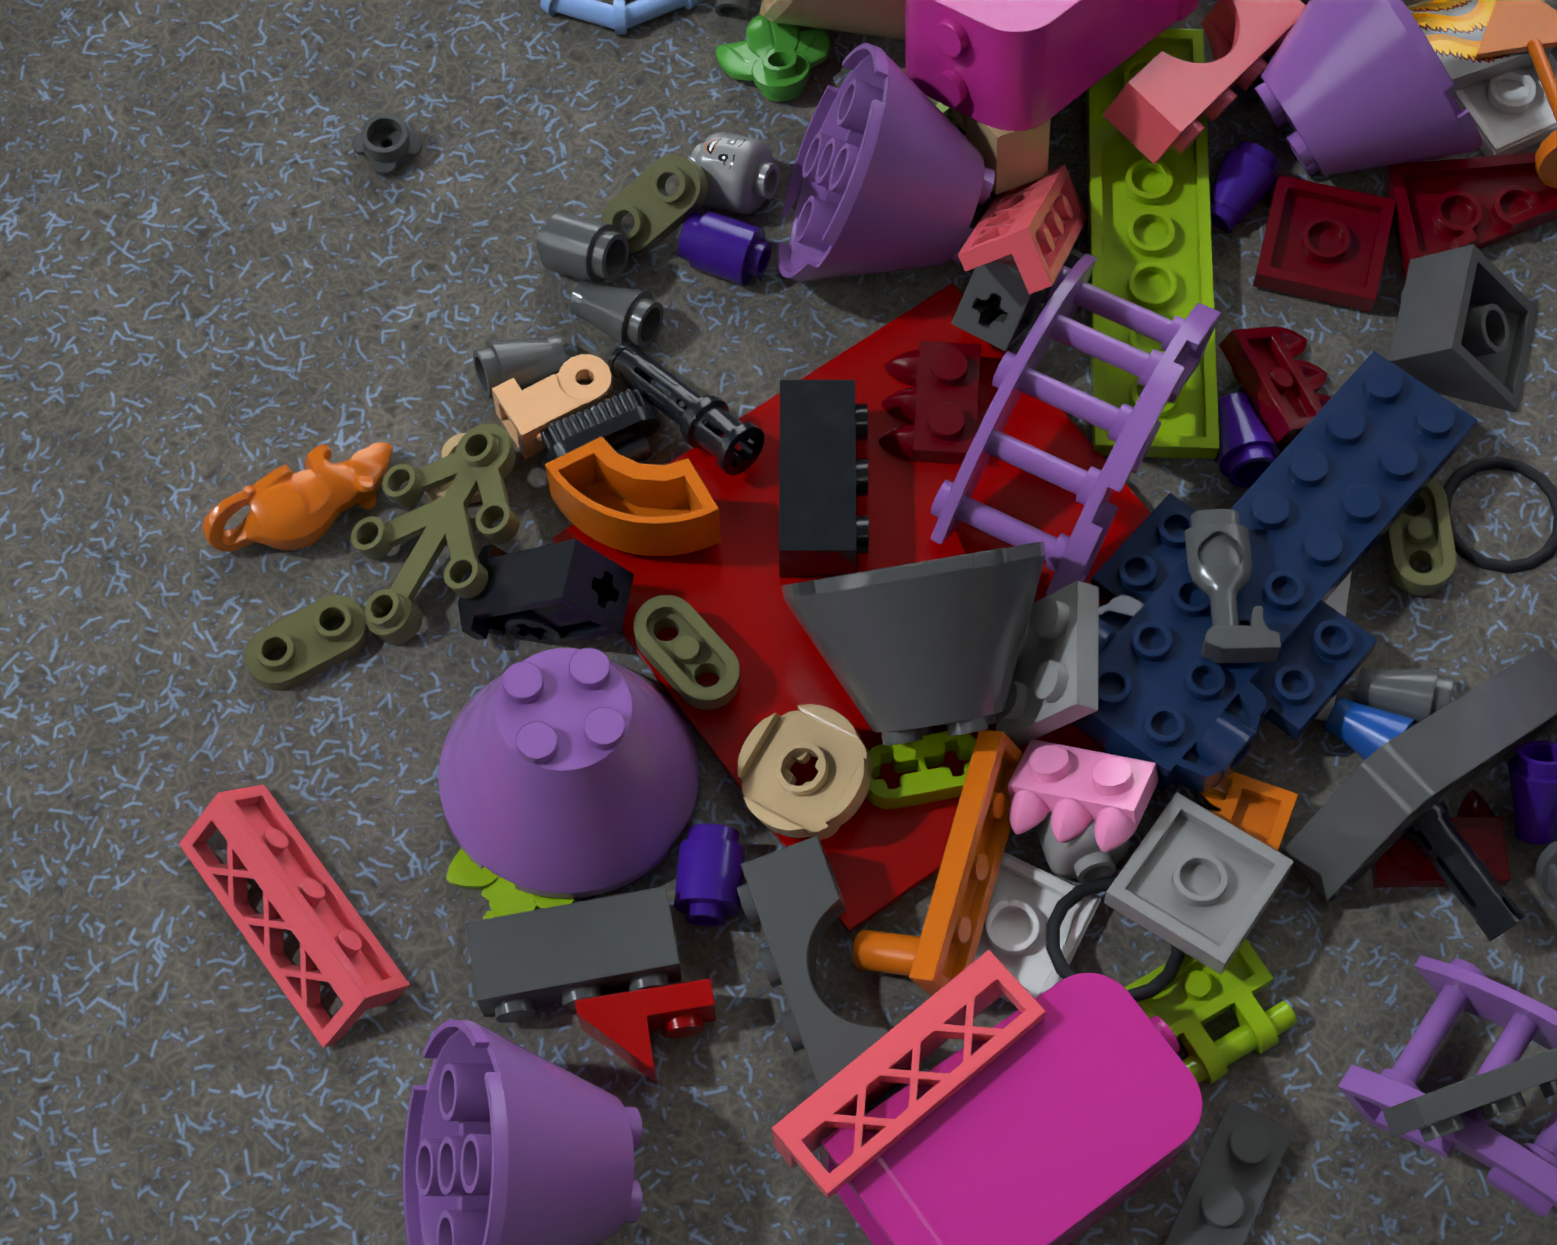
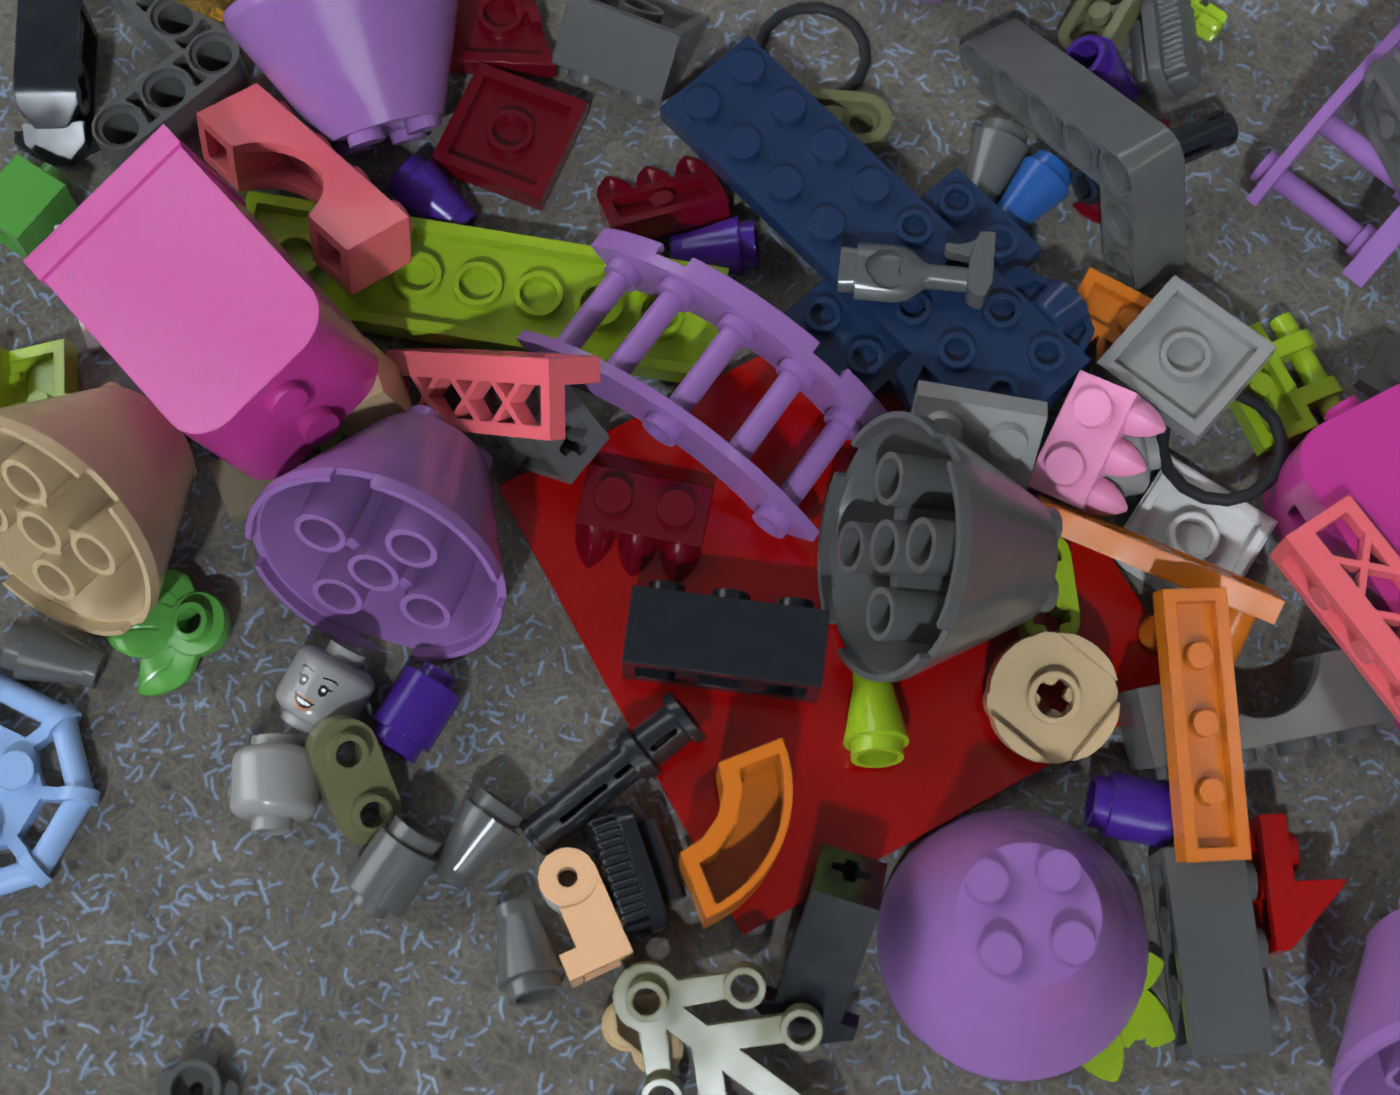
camera: 90 degrees left, 5 degrees up
olive plate [633,595,740,710] -> none
none -> light grey head [229,733,319,836]
none -> lime cone [843,672,910,768]
none -> orange piece [1139,587,1252,863]

